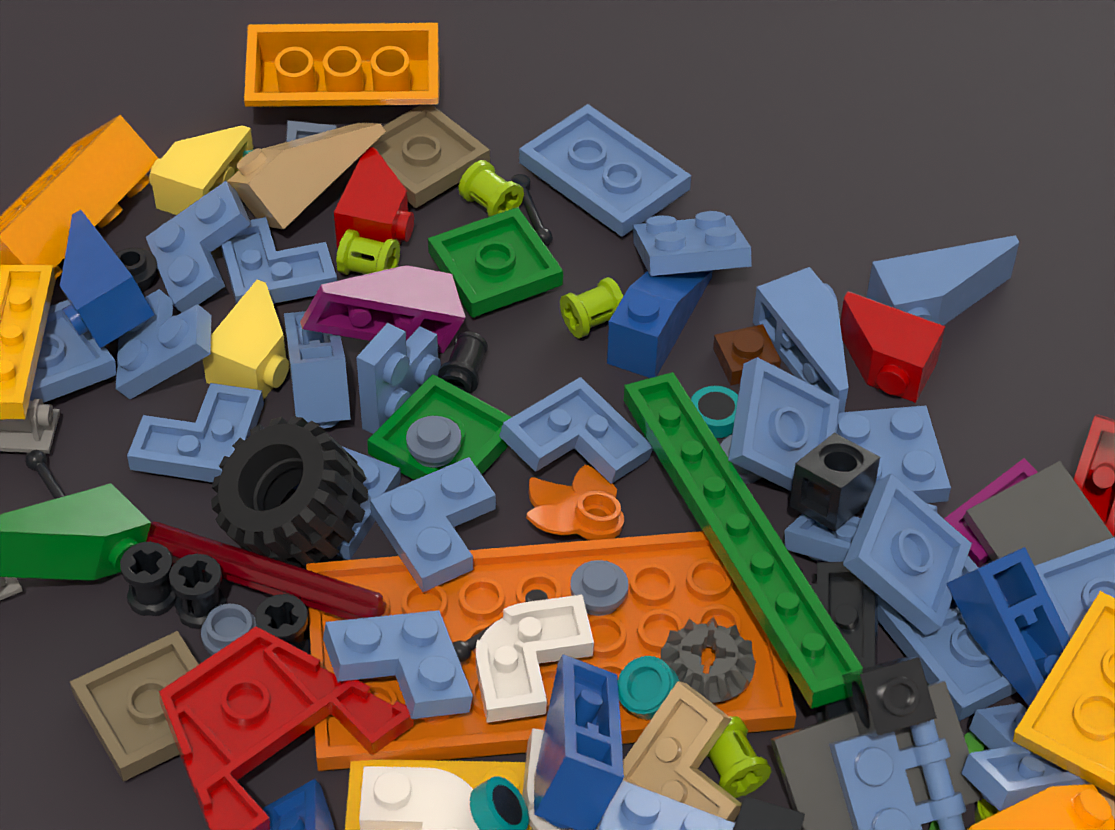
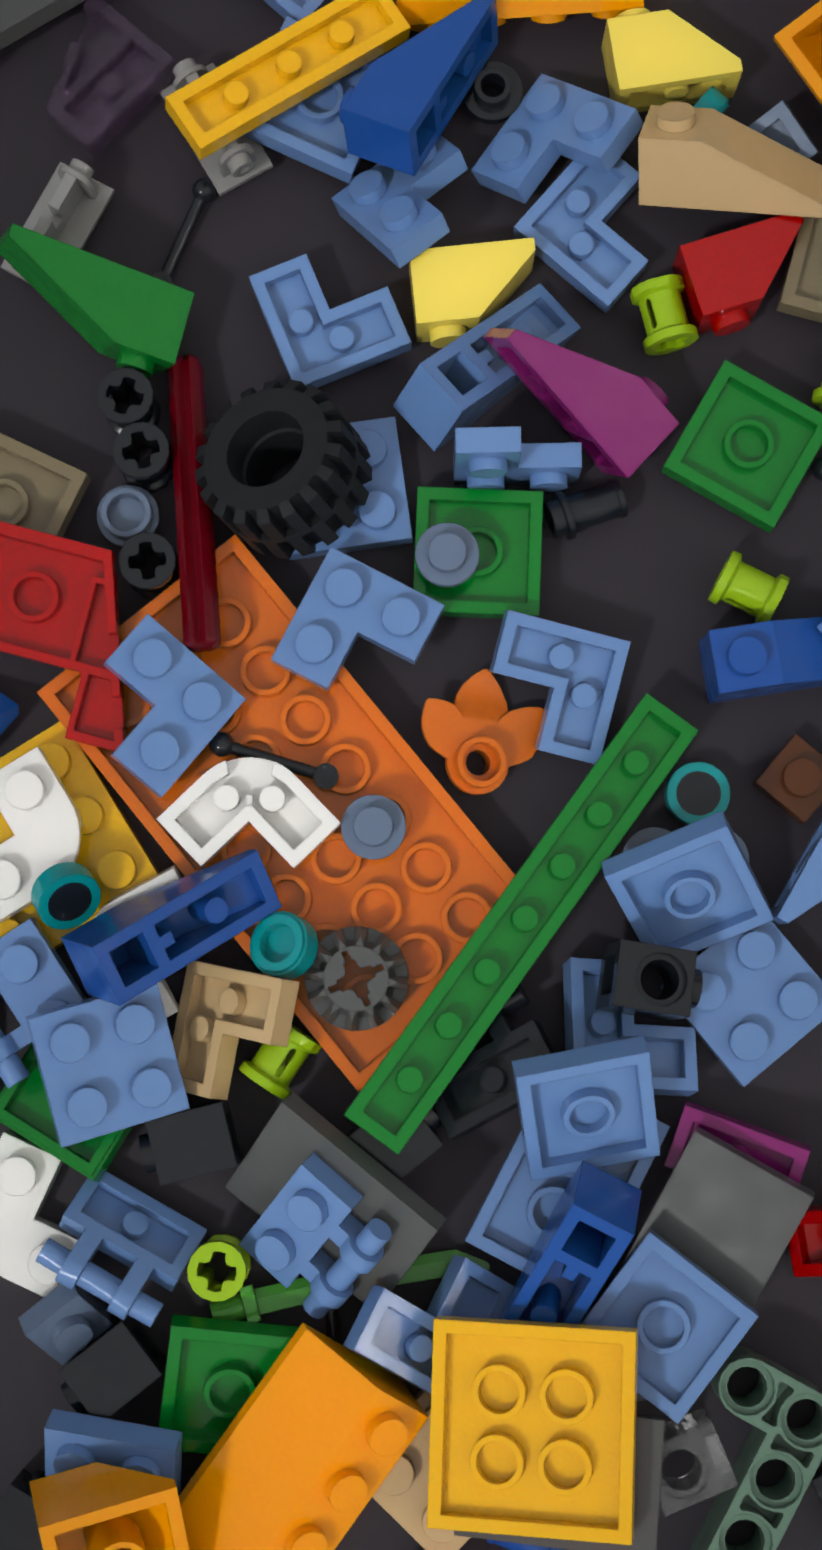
camera: 60 degrees right, 35 degrees up
black brick [842,657,937,736] -> none

